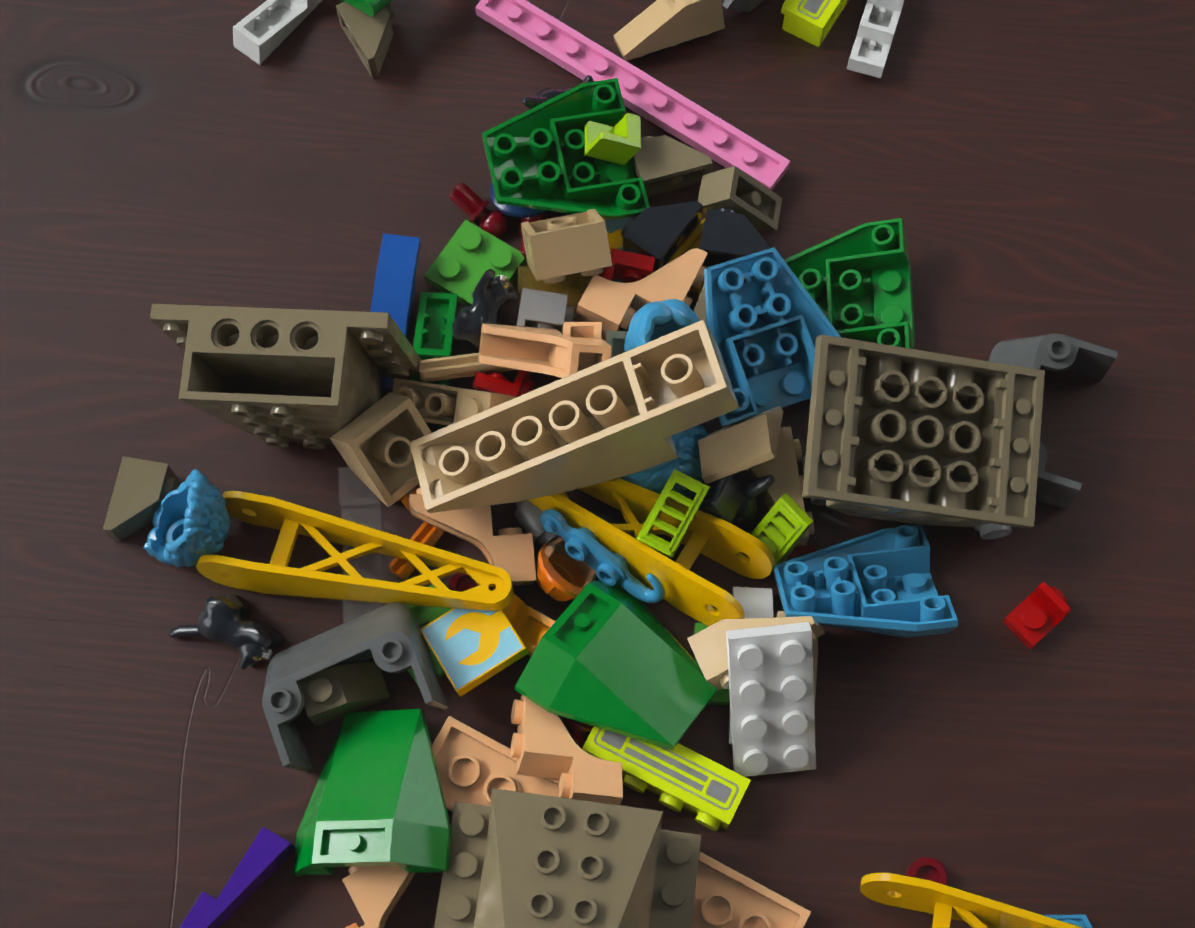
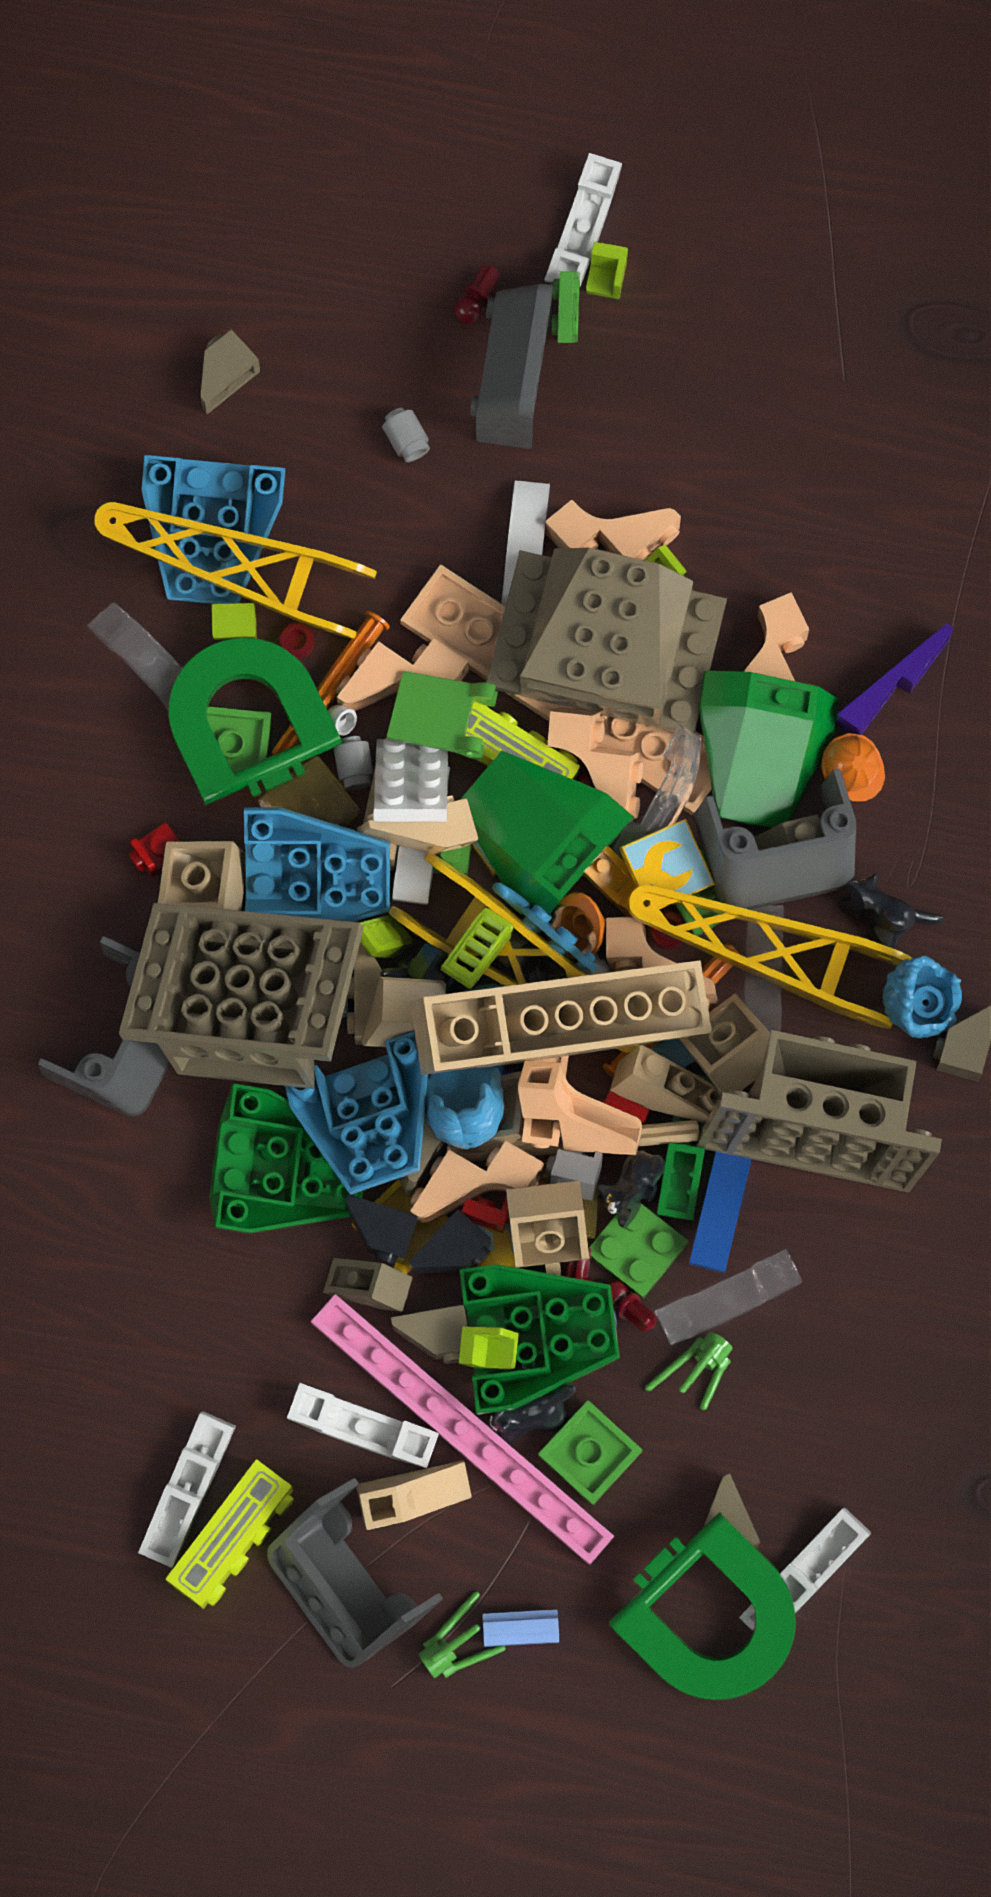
camera: 175 degrees left, 5 degrees up
none -> clear slope [88,602,183,710]
none -> tan slope [158,841,246,911]
none -> green piece [169,638,342,805]
none -> bright green plate [207,707,272,785]
none -> lime panel [212,603,257,640]
none -> clear yellow slope [257,756,362,827]
none -> orange axle [272,611,390,756]
none -> white slope [287,1383,439,1469]
none -> white hinge [328,705,357,736]
none -> light grey brick [333,736,374,791]
none -> light nougat arch [336,638,469,711]
none -> bright green flag [387,671,498,760]
none -> bright green plate [538,1400,643,1506]
none -> clear slope [613,724,701,858]
none -> bright green plant [645,1331,733,1410]
none -> clear slope [655,1249,803,1345]
none -> orange piece [821,733,885,801]

